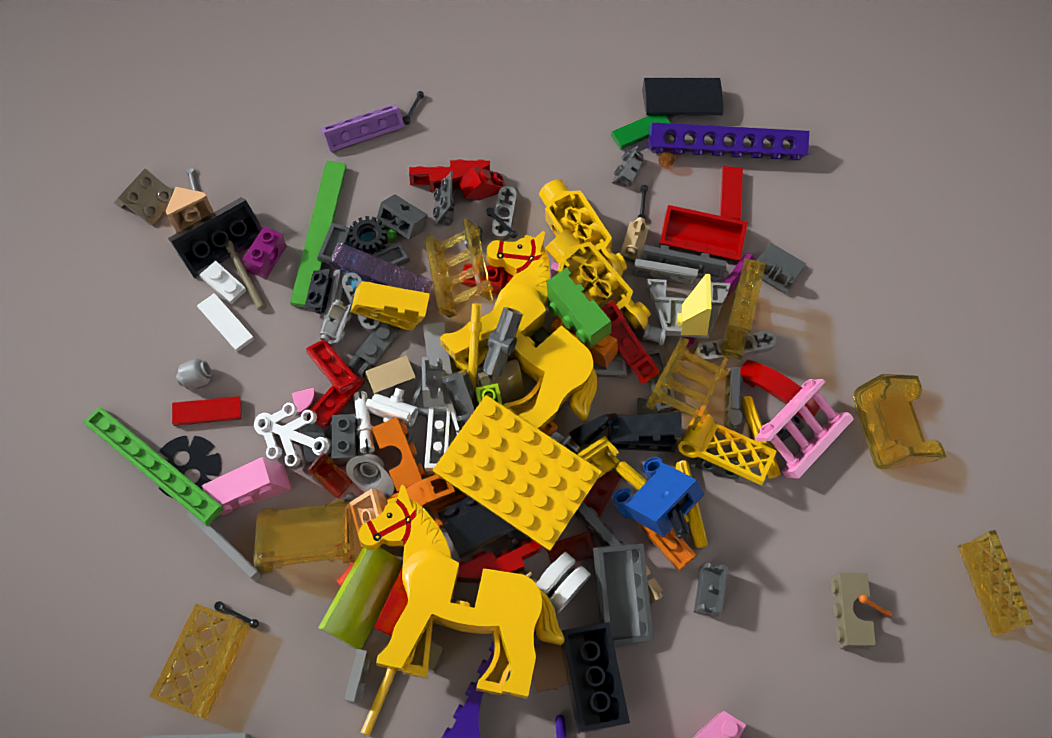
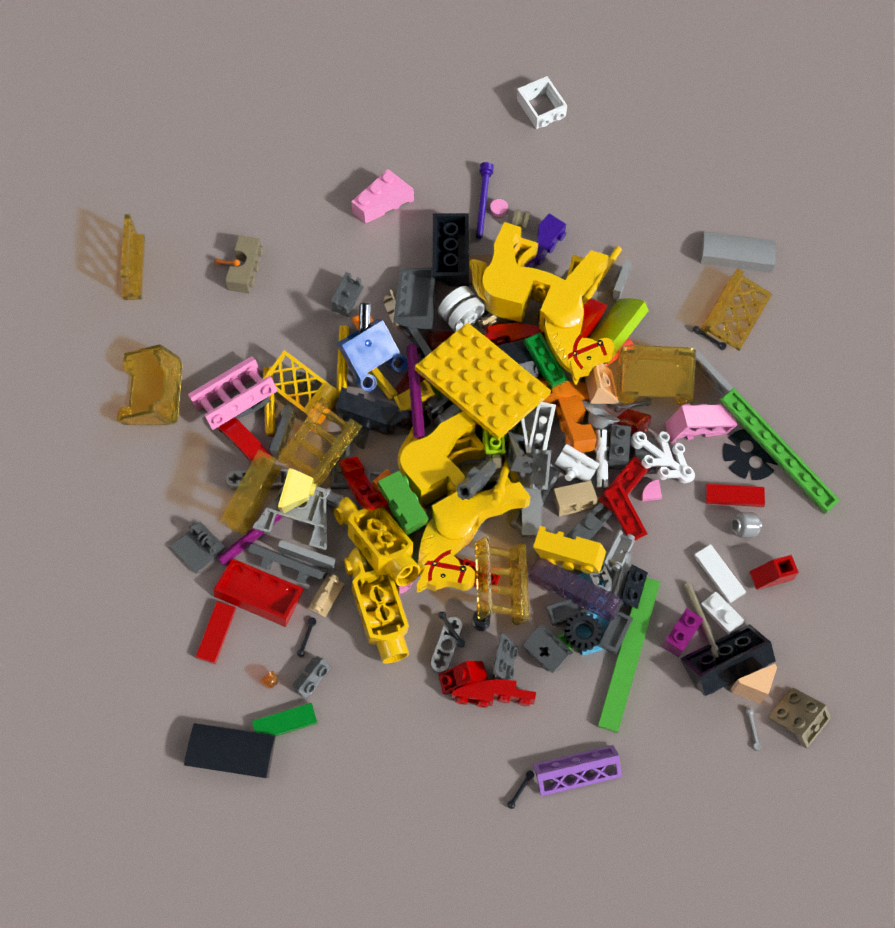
camera: 165 degrees left, 0 degrees up
dark purple brick [648,122,810,160] -> none
none -> magenta axle [406,344,425,440]
none -> green tile [523,332,568,389]
none -> red slope [749,555,799,590]

